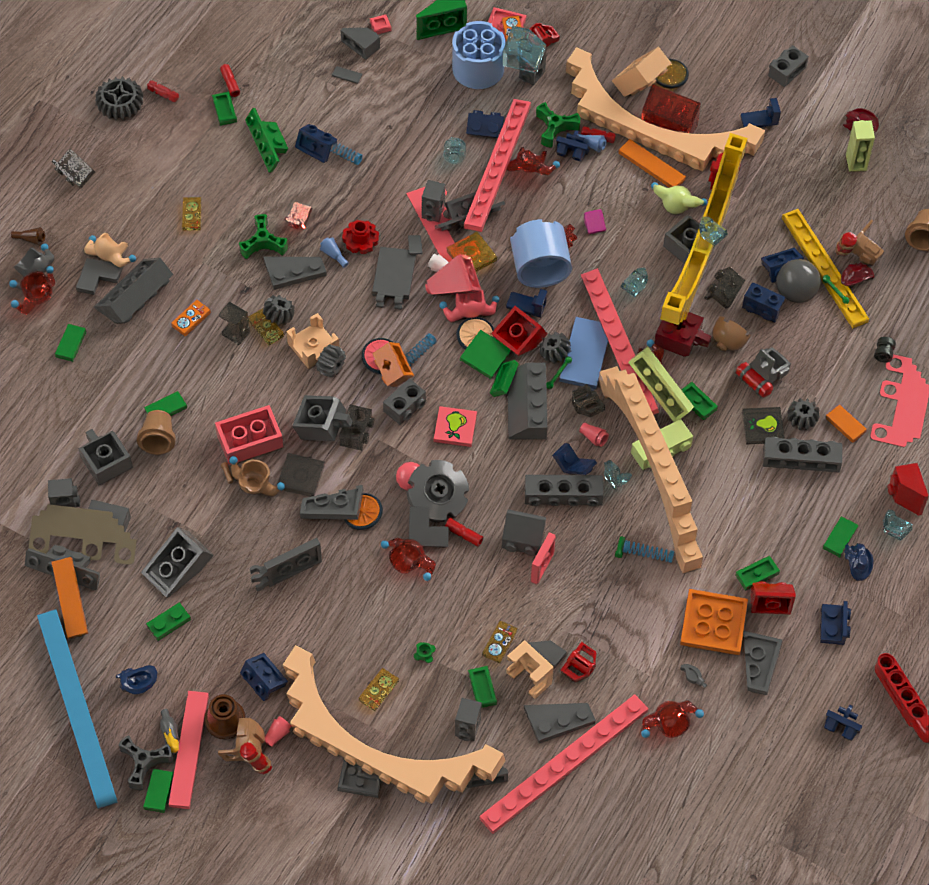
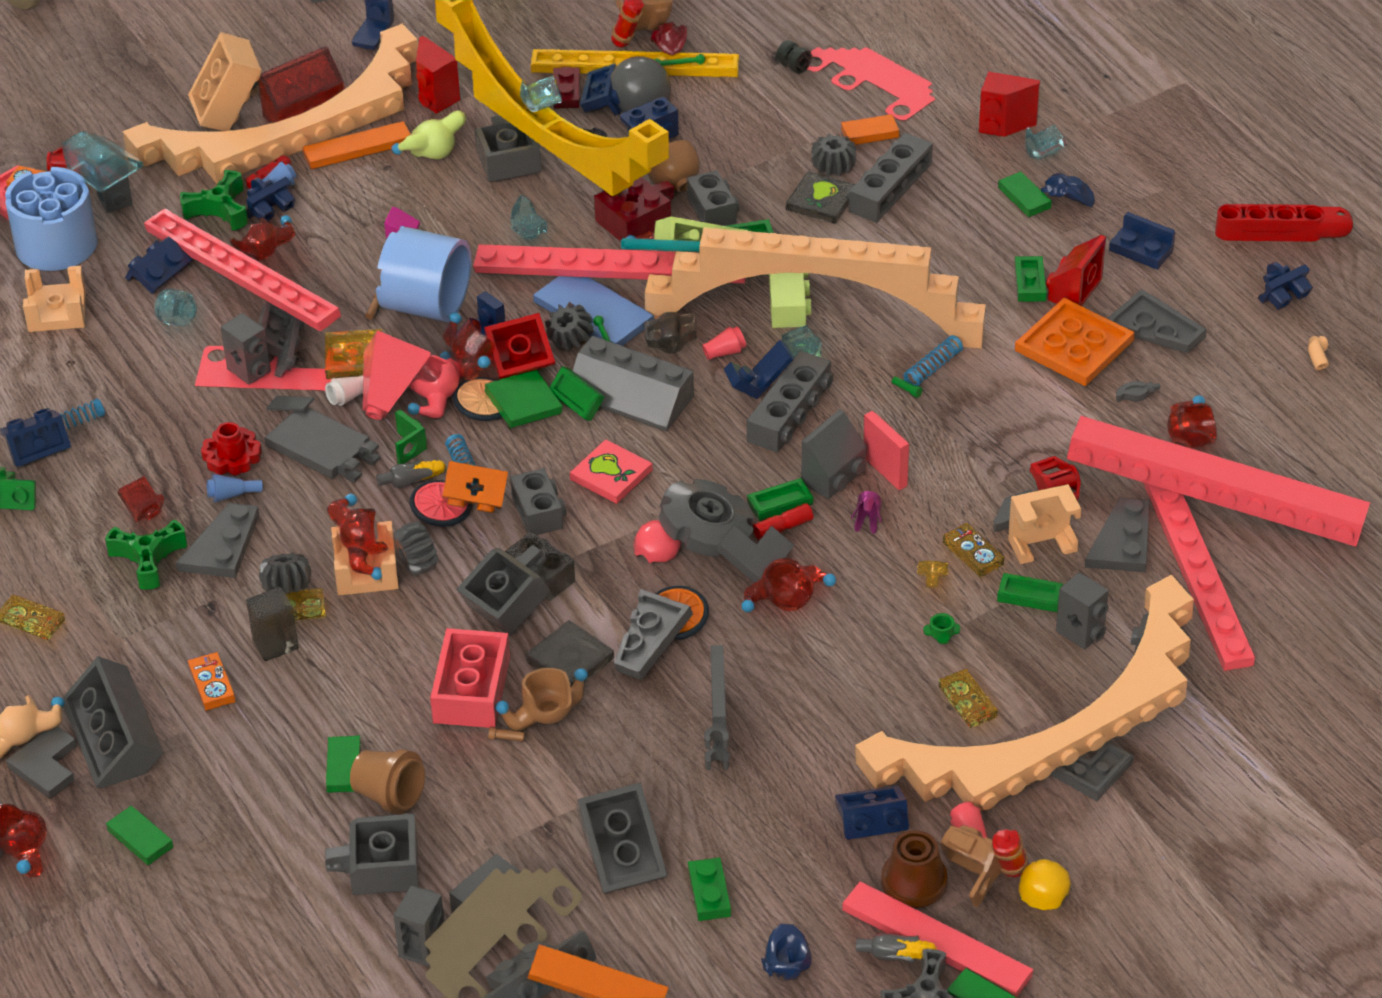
camera: 60 degrees left, 15 degrees down
dark grey piece [735,347,791,398] -> none
none -> light nougat panel [23,266,86,332]
none -> clear red piece [327,493,388,580]
none -> dark grey piece [376,460,446,488]
none -> green bracket [395,409,427,464]
none -> clear red piece [443,312,495,380]
none -> dark red plate [553,67,580,109]
none -> teal piece [621,238,700,252]
none -> dark grey brick [687,170,740,226]
none -> green tile [747,478,813,521]
none -> flat silver piece [851,491,882,534]
none -> clear yellow tile [917,561,948,588]
none -> yellow hair [1018,859,1071,910]
none -> coral brick [1067,416,1370,547]
none -> light nougat arm [1308,336,1329,370]

